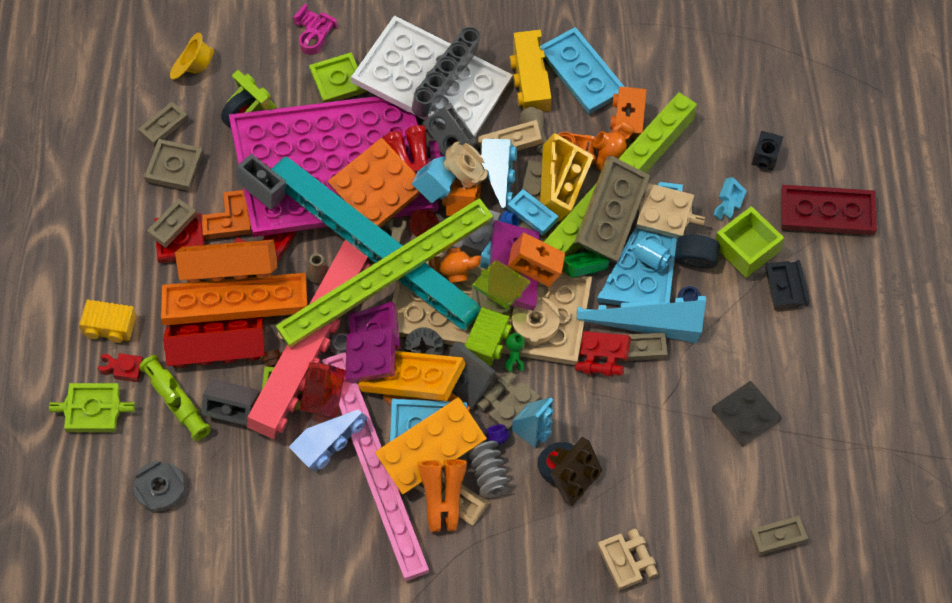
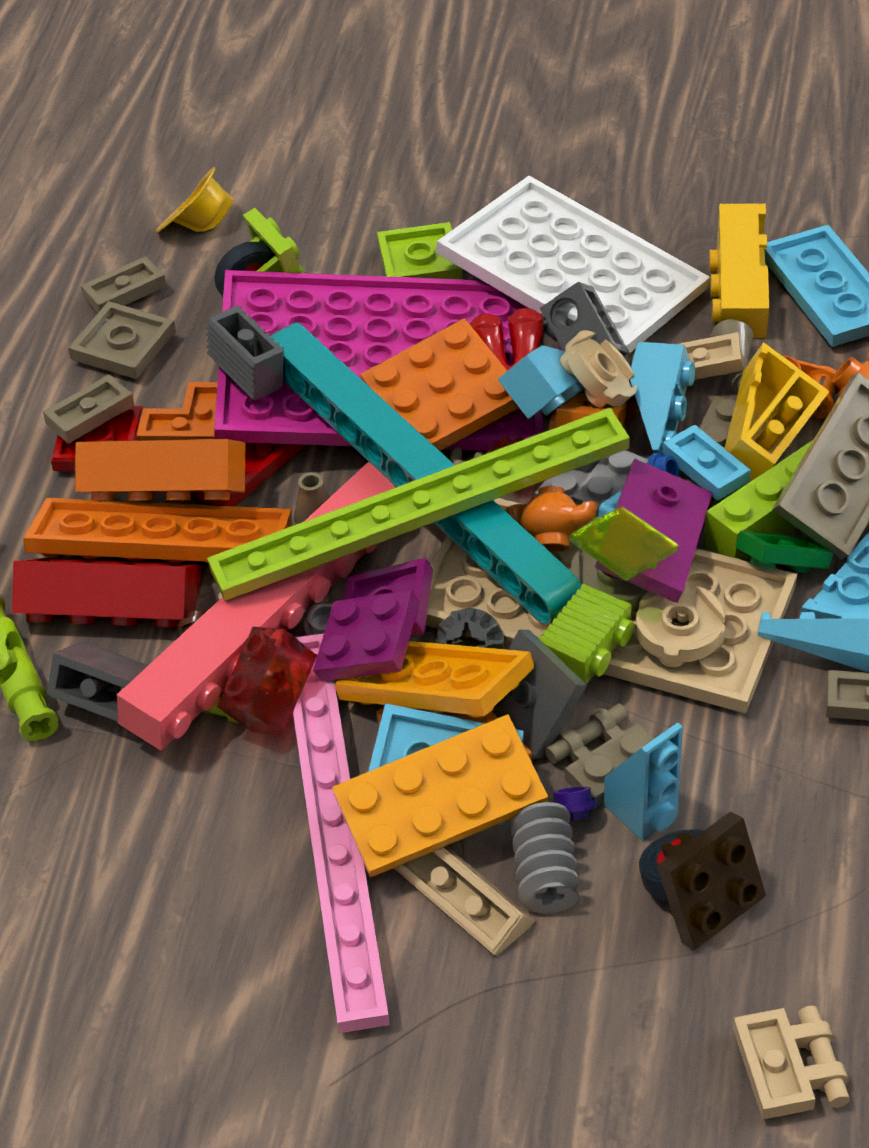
camera: 15 degrees right, 15 degrees down
light blue slope [289,410,368,471] -> none
dark pink piece [293,4,337,55] -> none
dark grey beam [412,27,481,117] -> none
orange piece [418,459,467,532] -> none
green arm [505,333,525,372] -> none
orange brick [508,232,565,287] -> none
red plate [575,331,632,377] -> none

